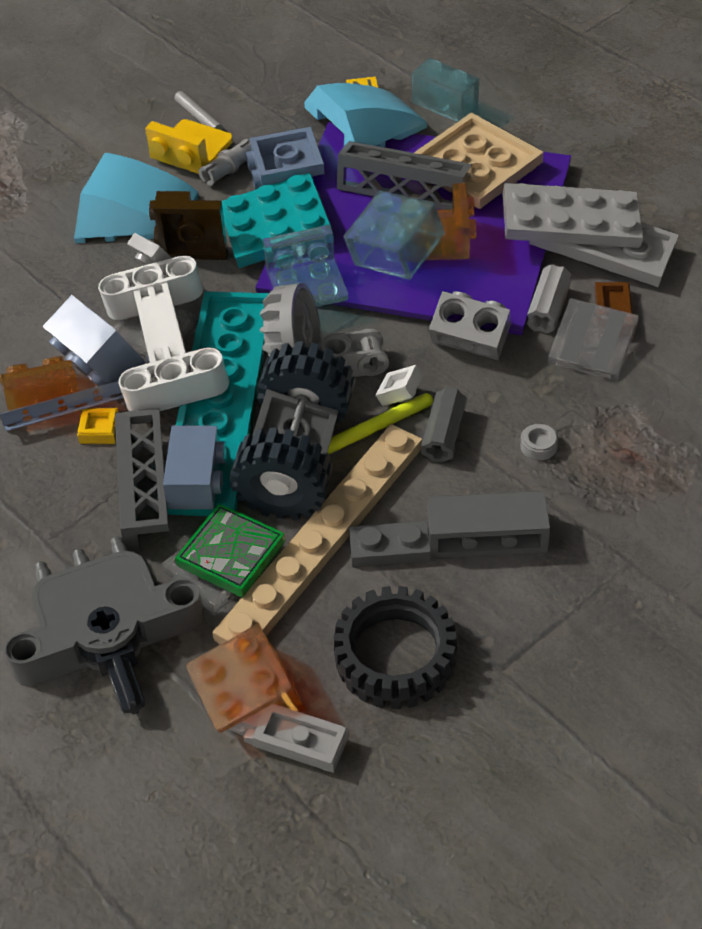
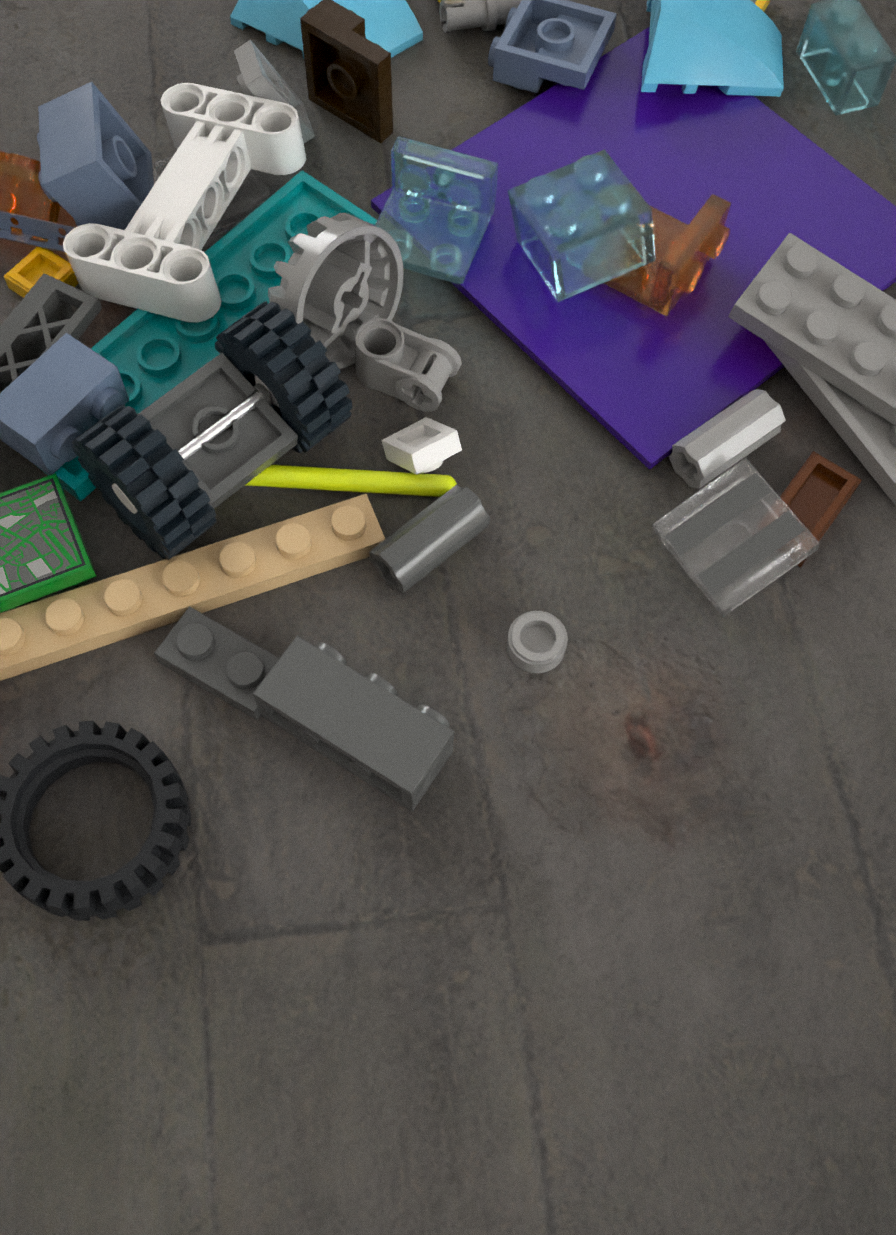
camera: 30 degrees right, 15 degrees up
teal plate [222,172,334,268] -> none
dark grey fence [337,141,472,213] -> none
tan plate [414,113,544,209] -> none
light grey brick [429,291,511,361] -> none

